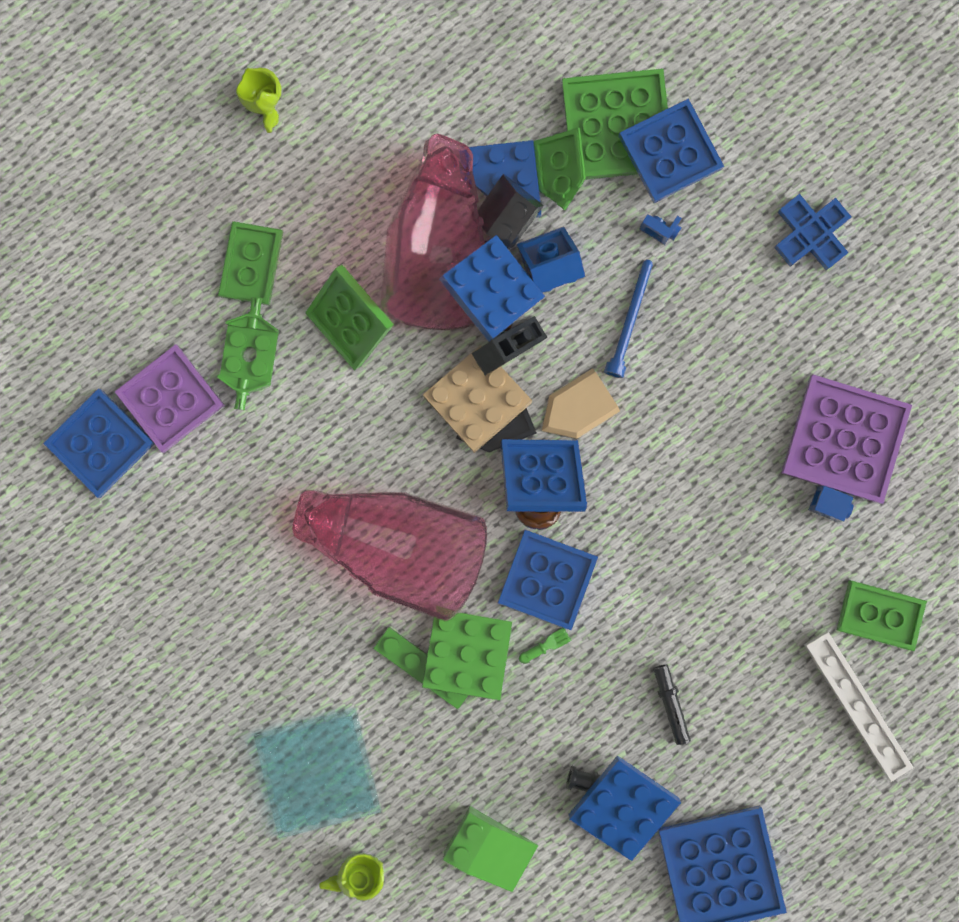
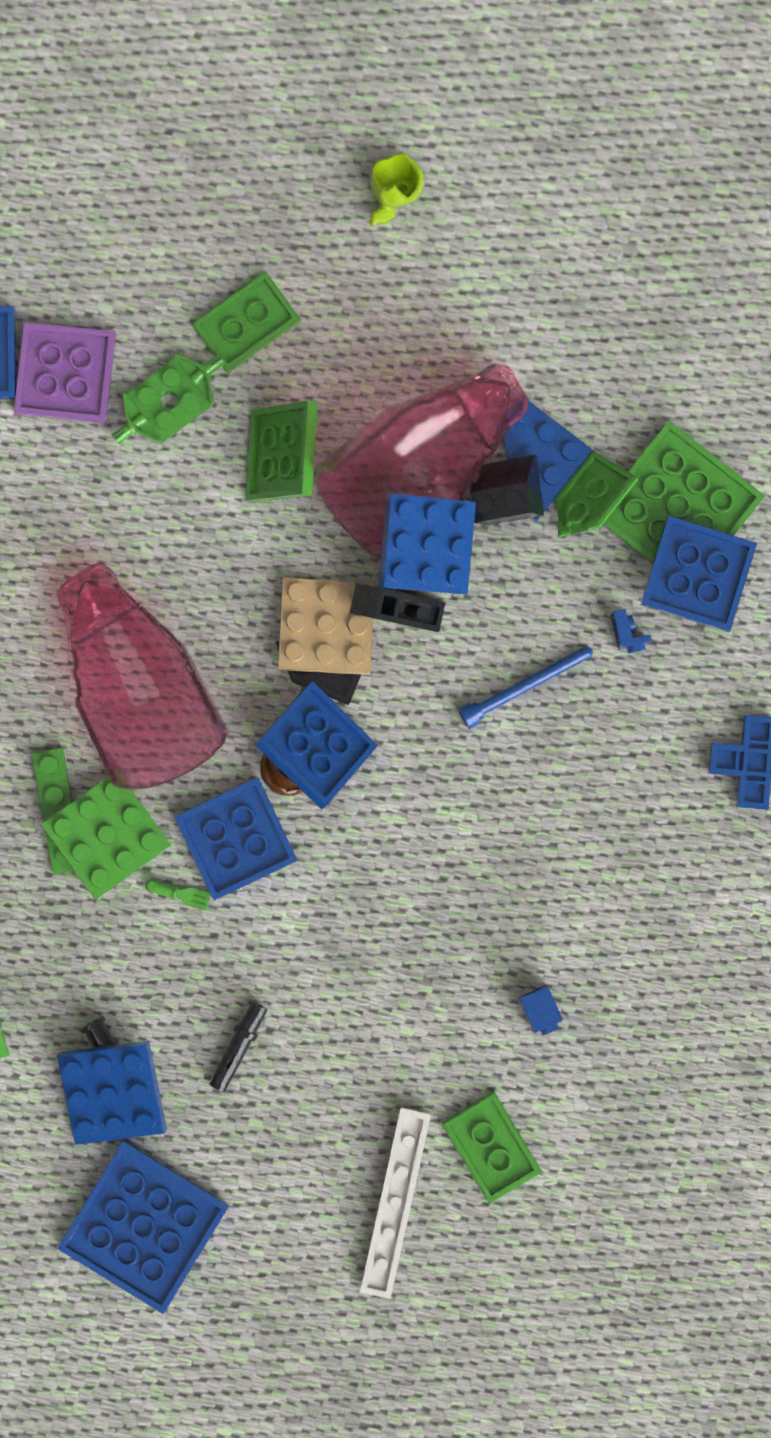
camera: 35 degrees right, 0 degrees up
blue slope [517,227,585,293] -> none
tan tile [542,368,620,439] -> none
medium lavender plate [781,374,912,504] -> none

